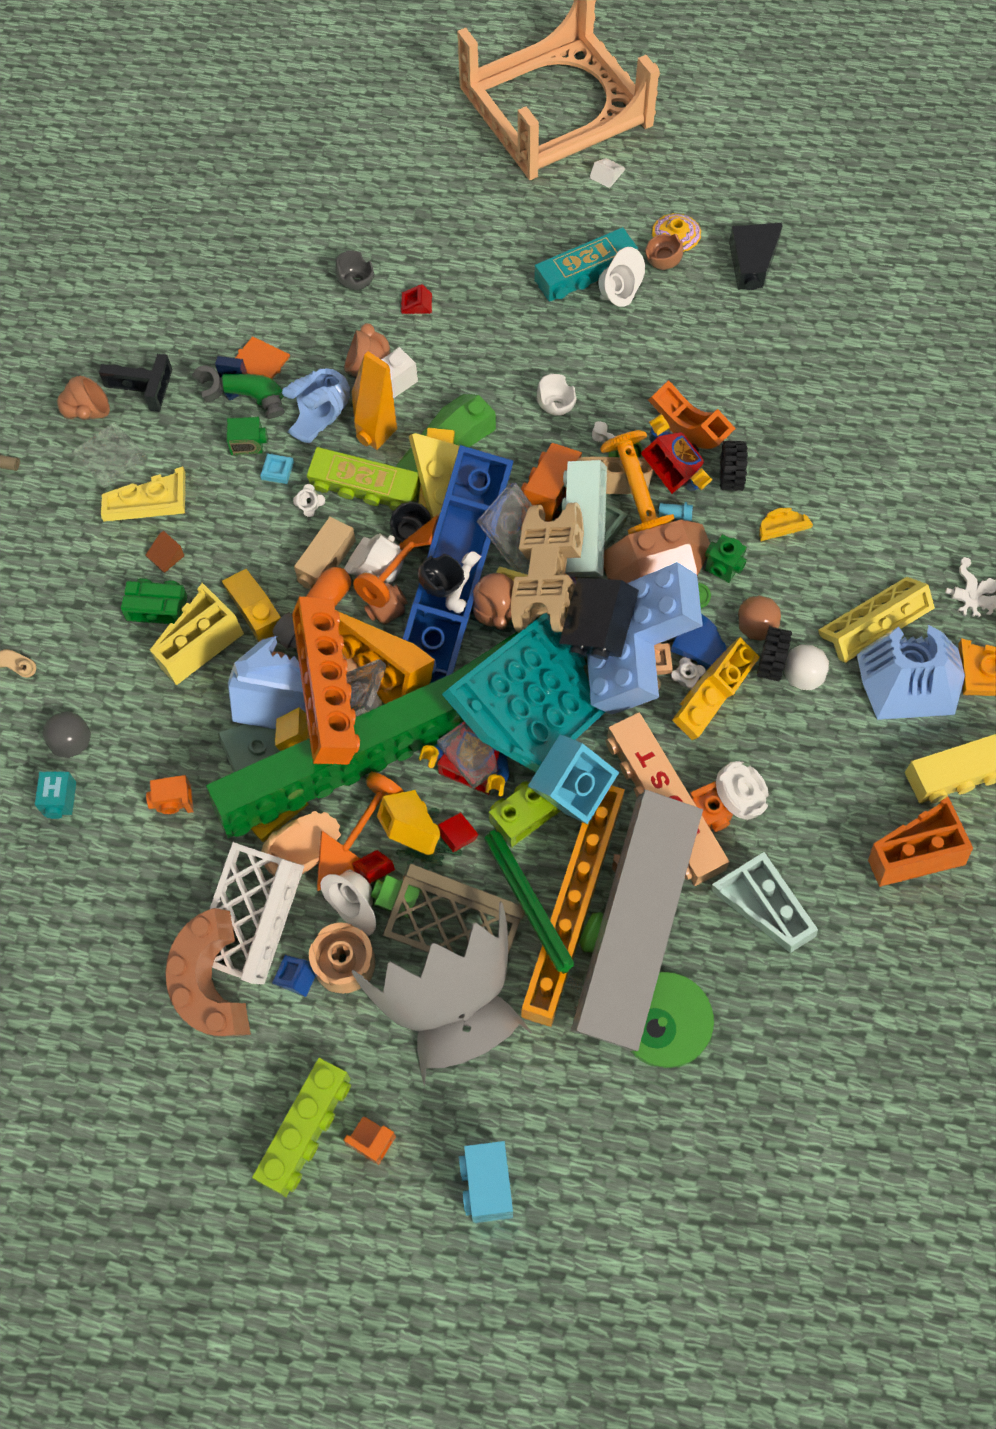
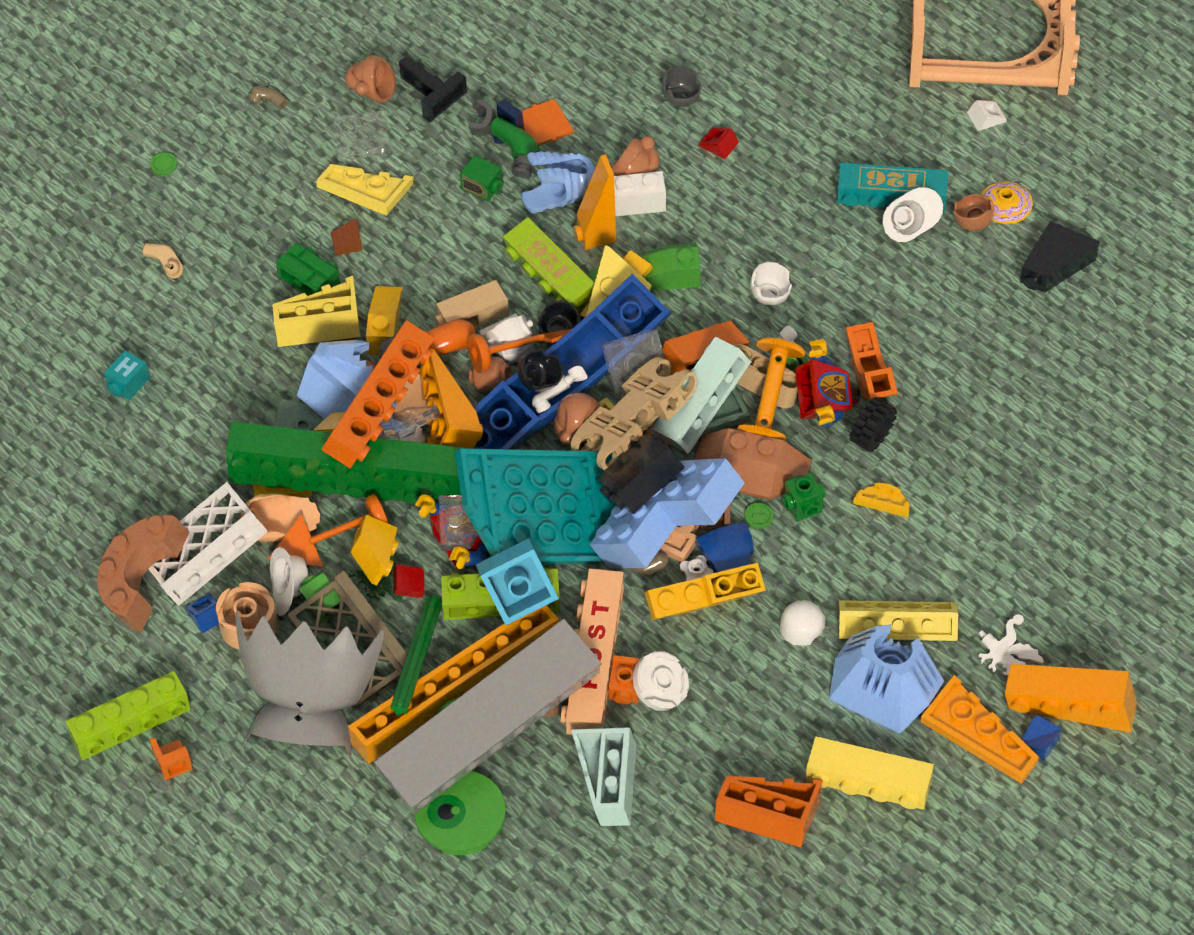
camera: 35 degrees right, 10 degrees down
dark grey hair [42,711,91,758] -> none
orange brick [146,775,194,814] -> none
medium azure tile [260,453,294,484] -> none
white plate [293,484,325,517] -> none
red tile [352,850,395,883] -> none
medium azure brick [459,1141,513,1223] -> none
medium azure pin [659,502,693,521] -> none
nougat hair [738,595,781,641] -> none
black tyre [757,626,792,682] -> none

